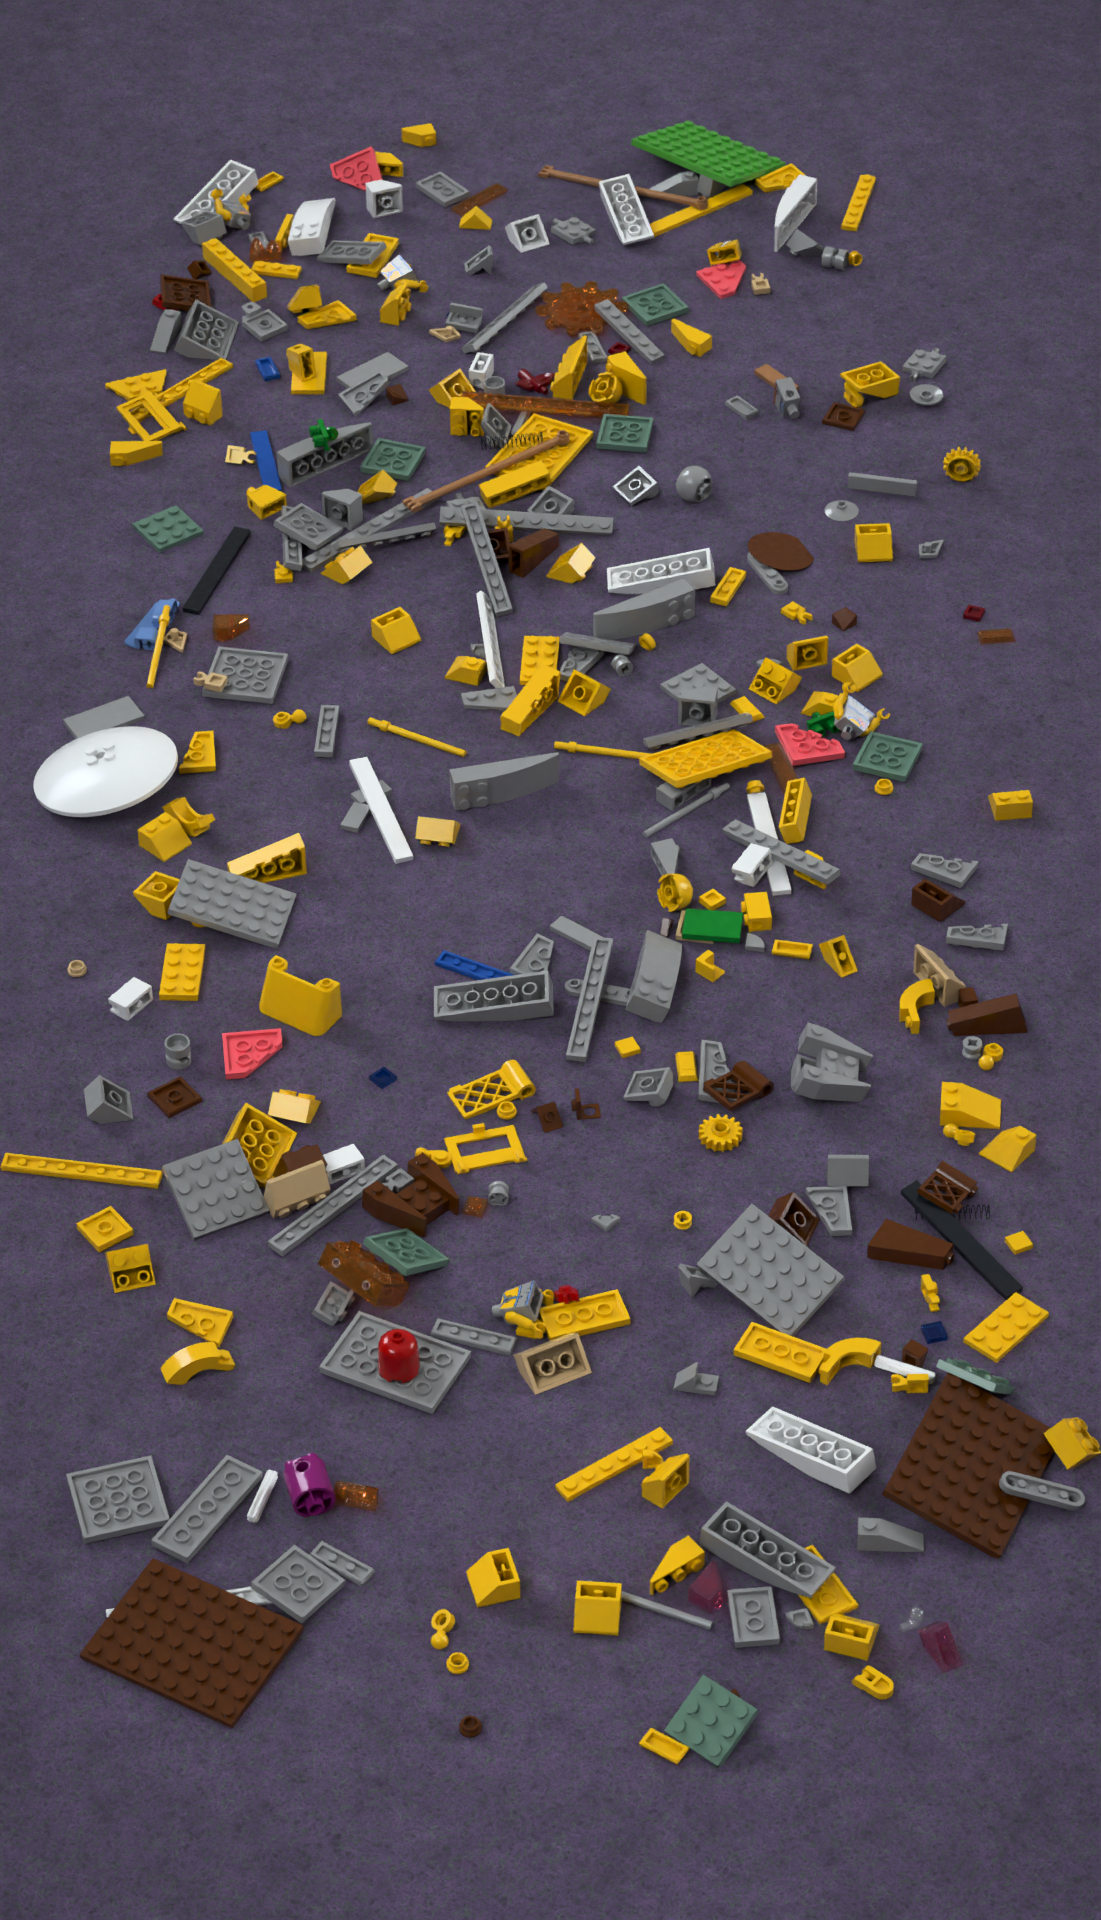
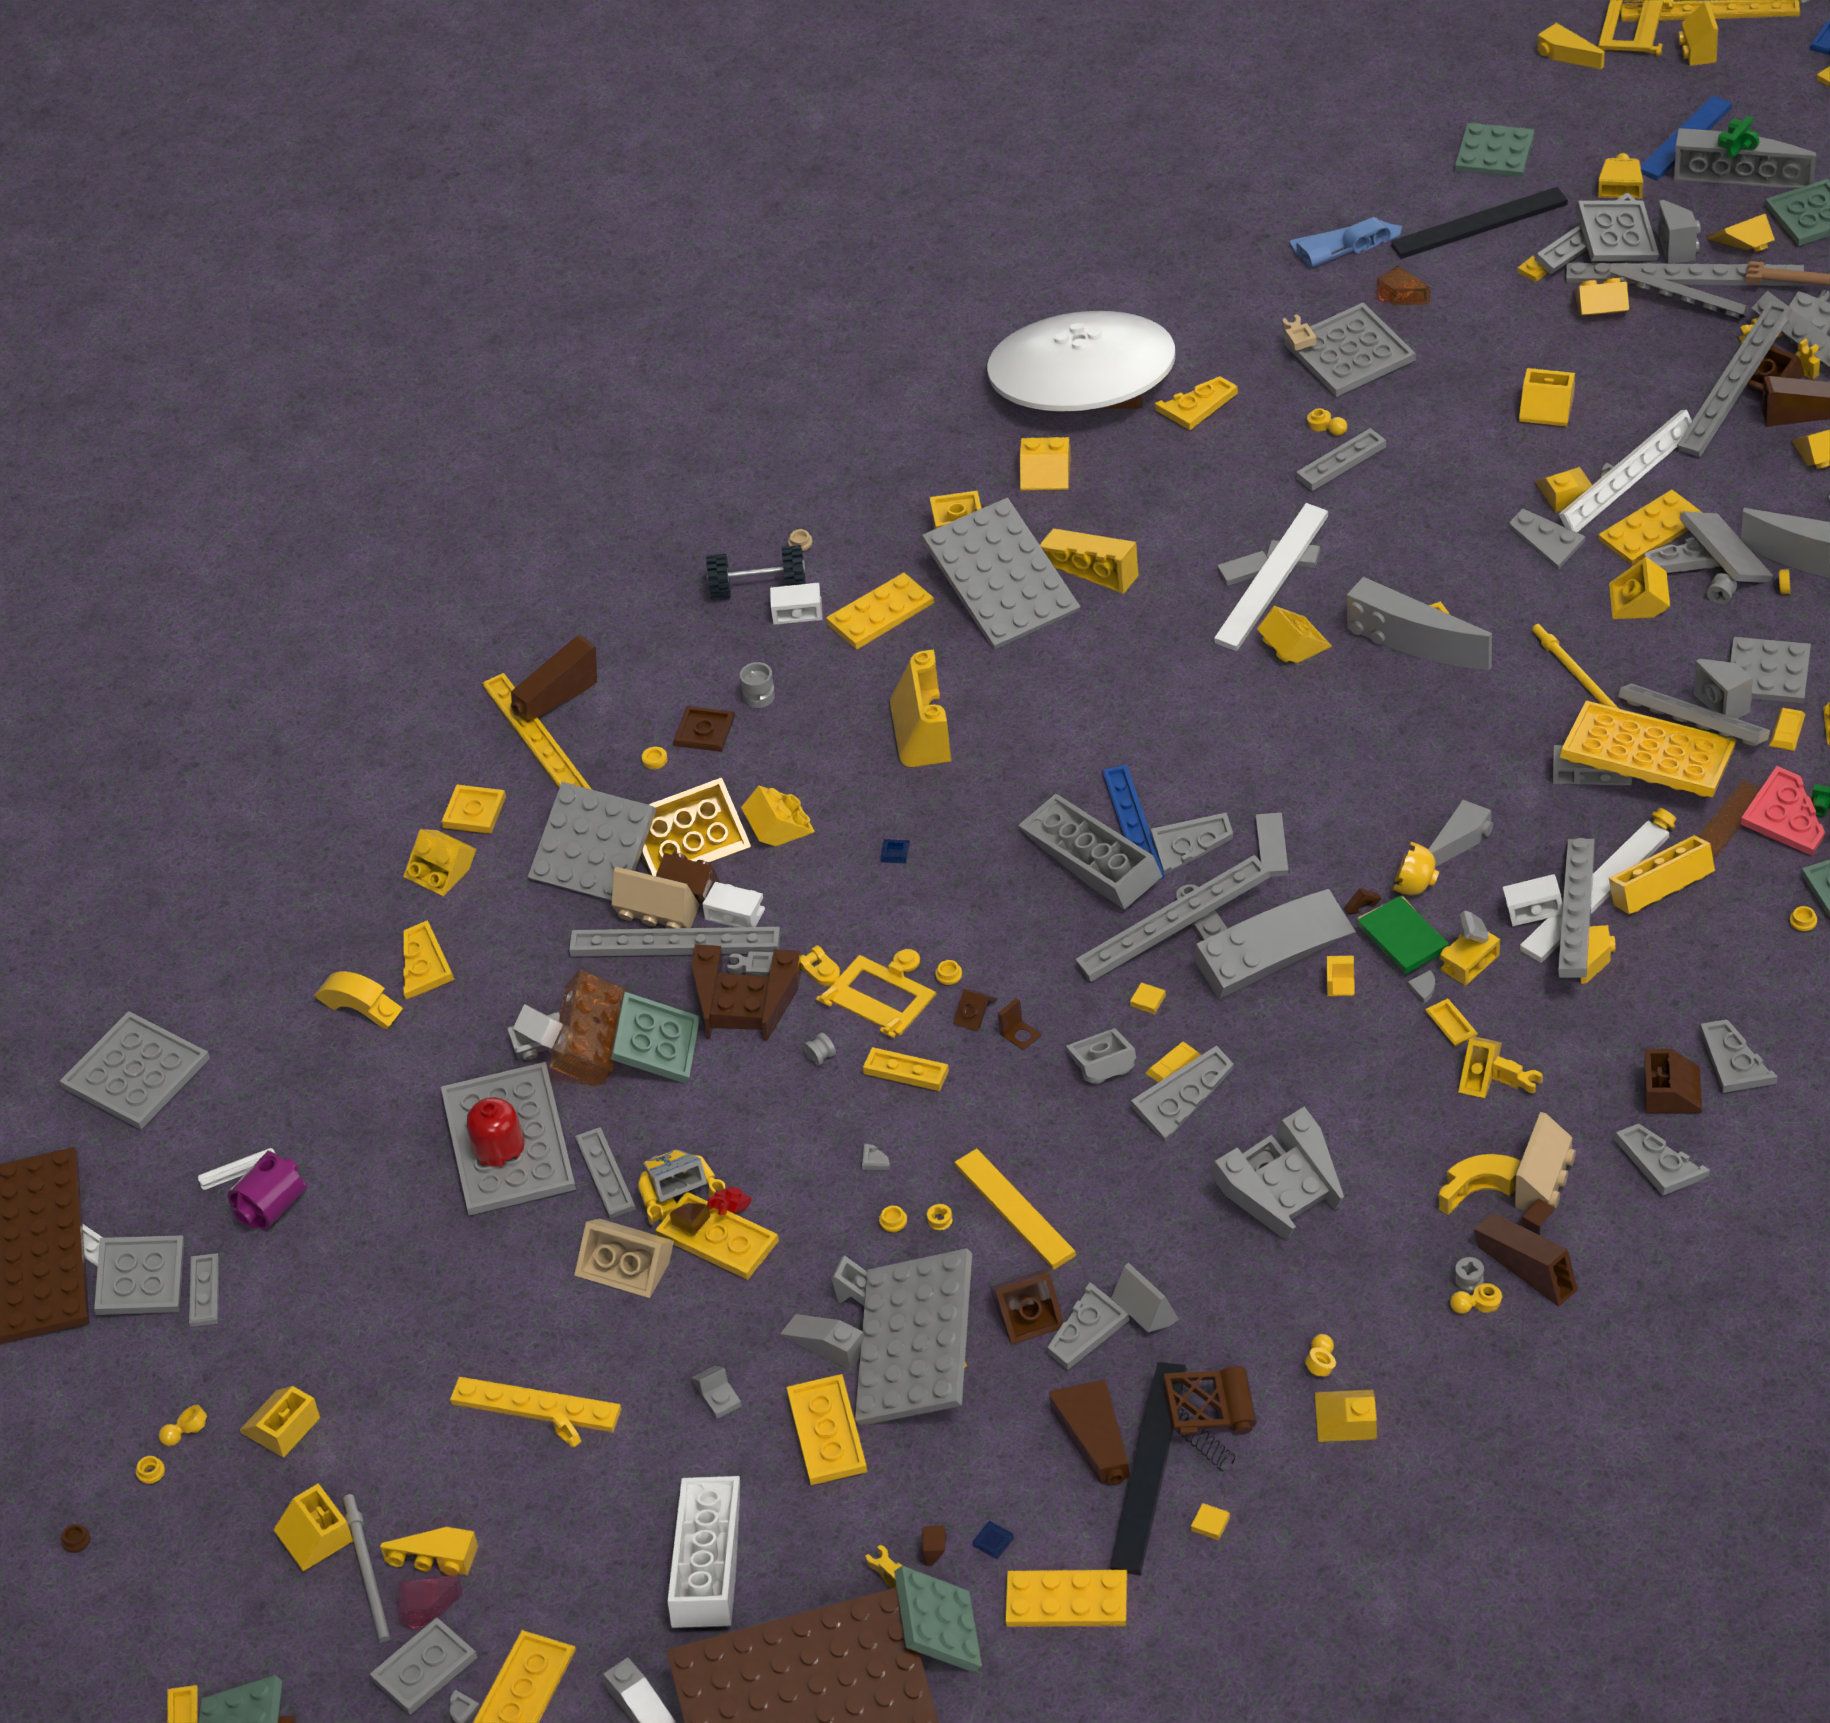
camera: 55 degrees right, 5 degrees up
light grey tile [63,696,145,739] -> none
light grey slope [84,1075,133,1124] -> none
yellow bar [146,605,170,688] -> none
light grey plate [151,1455,263,1563] -> none
yellow arch [162,797,215,837] -> none
tan piece [163,628,187,653] -> none
coral plate [222,1028,283,1080] -> none
yellow plate [225,445,257,465] -> none
clear orange tile [334,1480,379,1511] -> none
yellow bar [367,717,467,757] -> none
yellow piece [447,1060,536,1120] -> none
clear orange plate [463,1196,488,1218] -> none
yellow wedge [500,663,561,736] -> none
yellow slope [641,1454,690,1509] -> none
light grey bar [642,782,730,838] -> none
yellow gear [698,1114,743,1152] -> none
yellow plate [699,889,726,910] -> none
light grey slope [699,1501,836,1598] -> none
reddish brown piece [703,1060,774,1111] -> none
yellow arch [818,1338,882,1385] -> none
white axle [874,1355,936,1384] -> none
yellow plate [921,1274,940,1312] -> none
yellow slope [940,1082,1001,1129] -> none
none -> reddish brown slope [511,635,597,722]
none -> white slope [513,1004,563,1048]
none -> yellow tile [642,747,667,769]
none -> reddish brown slope [670,1203,710,1236]
none -> black axle [706,545,806,599]
none -> light grey slope [780,1314,864,1370]
none -> yellow plate [863,1047,949,1091]
none -> yellow plate [879,1206,907,1232]
none -> yellow plate [893,949,920,972]
none -> yellow tile [955,1148,1076,1270]
none -> light grey piece [1460,911,1488,943]
none -> yellow plate [1493,1056,1543,1093]

